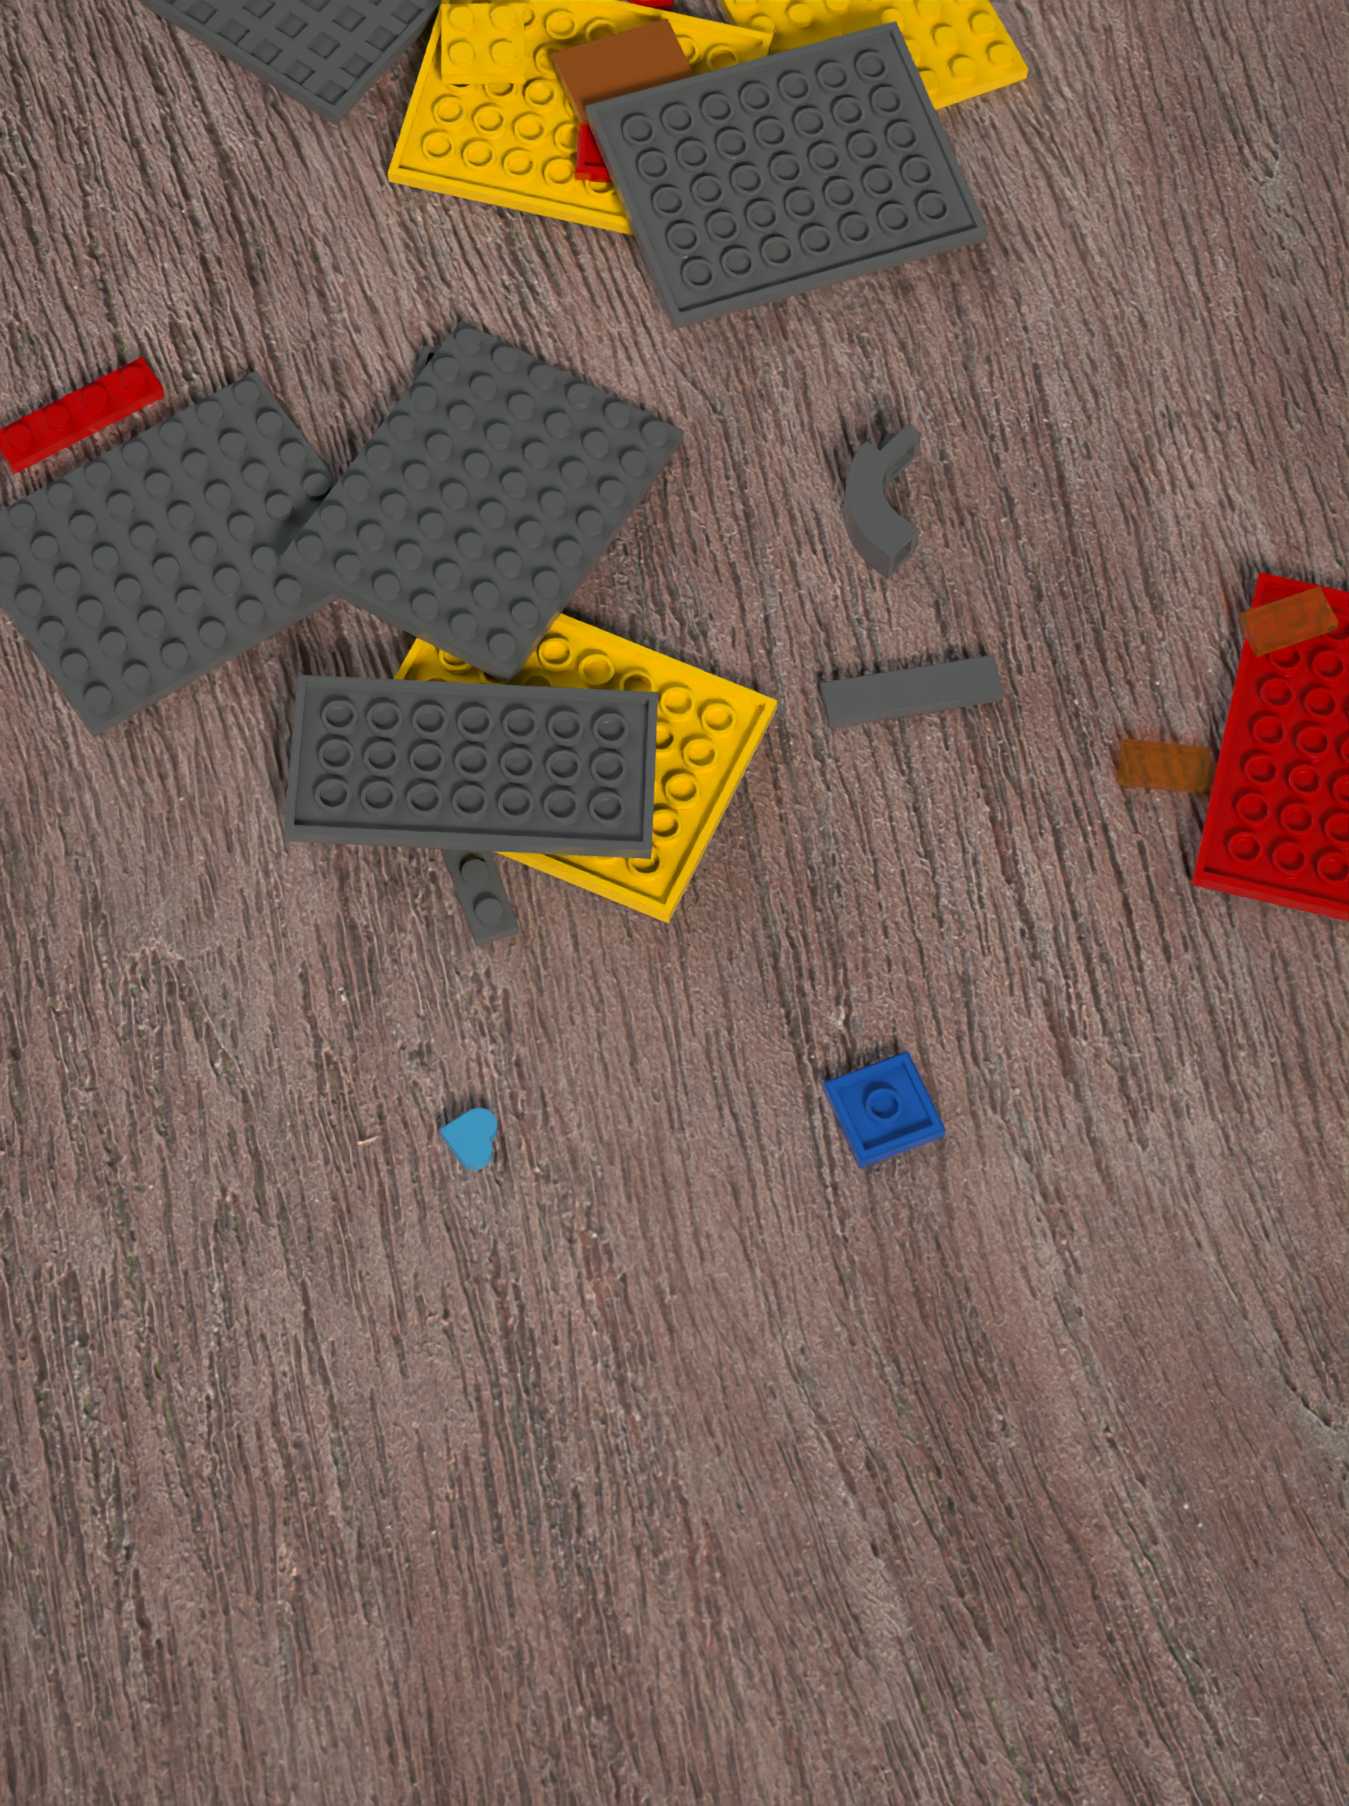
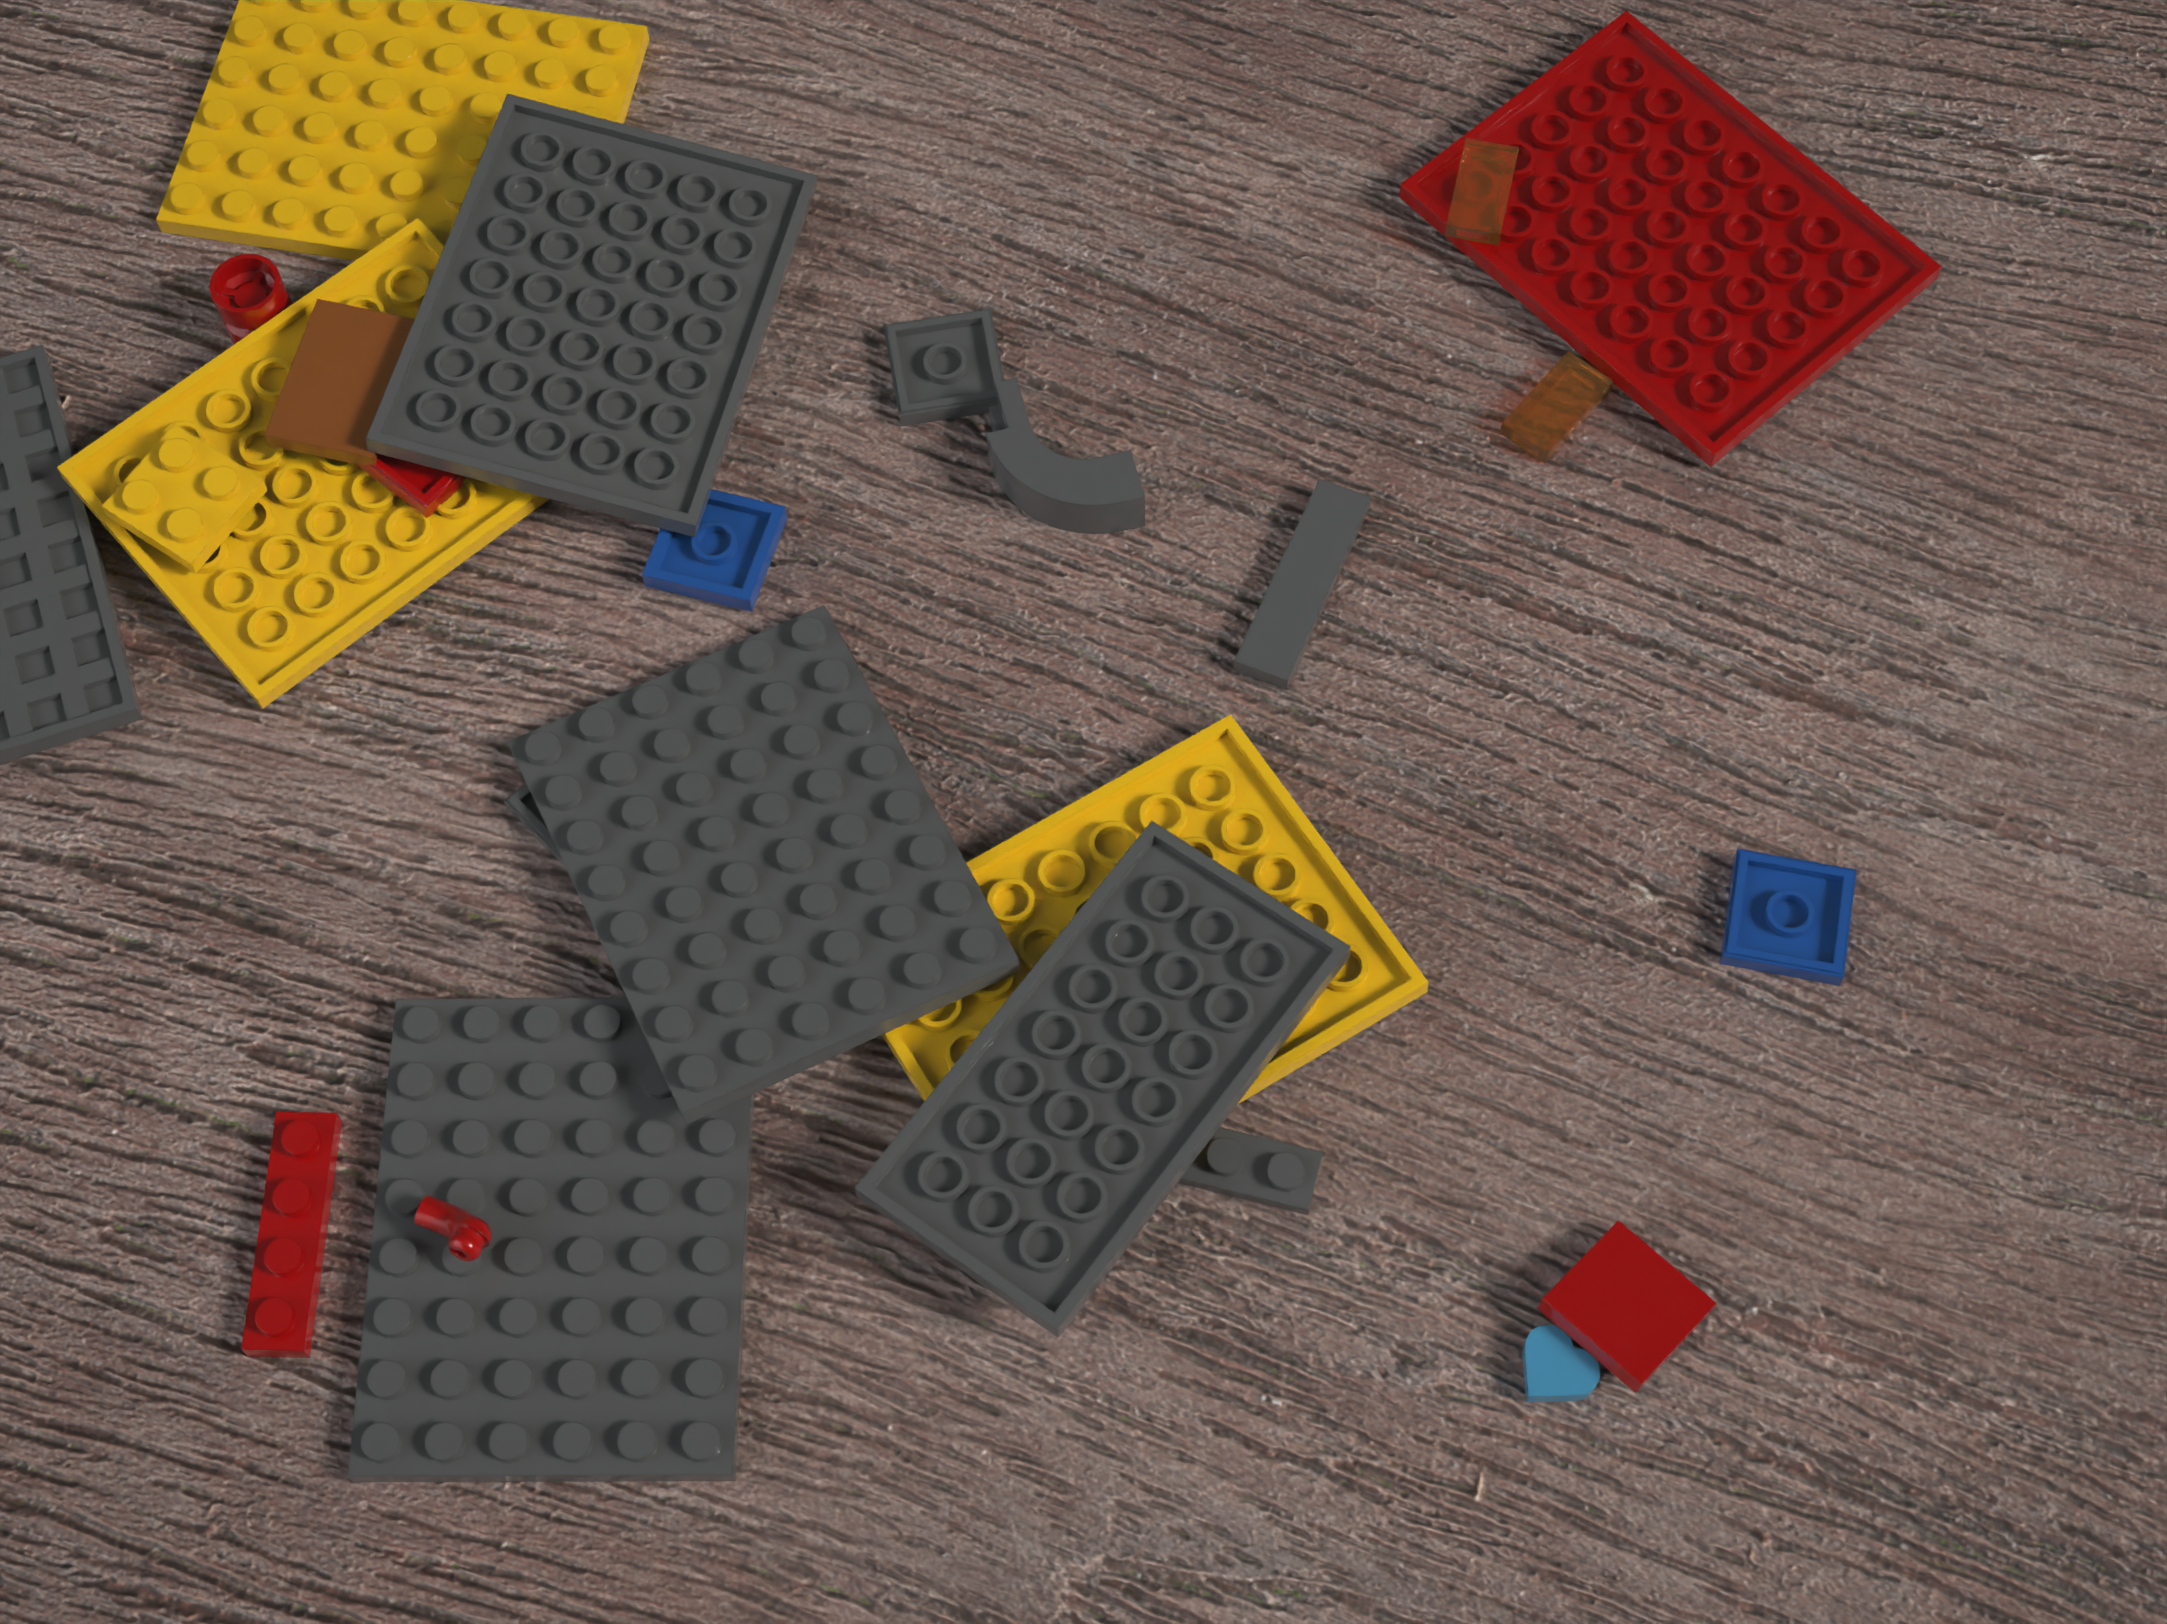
camera: 50 degrees left, 0 degrees up
none -> red arm [414,1195,492,1261]
none -> blue plate [642,489,788,612]
none -> dark grey tile [883,308,1005,427]
none -> red tile [1537,1220,1717,1393]

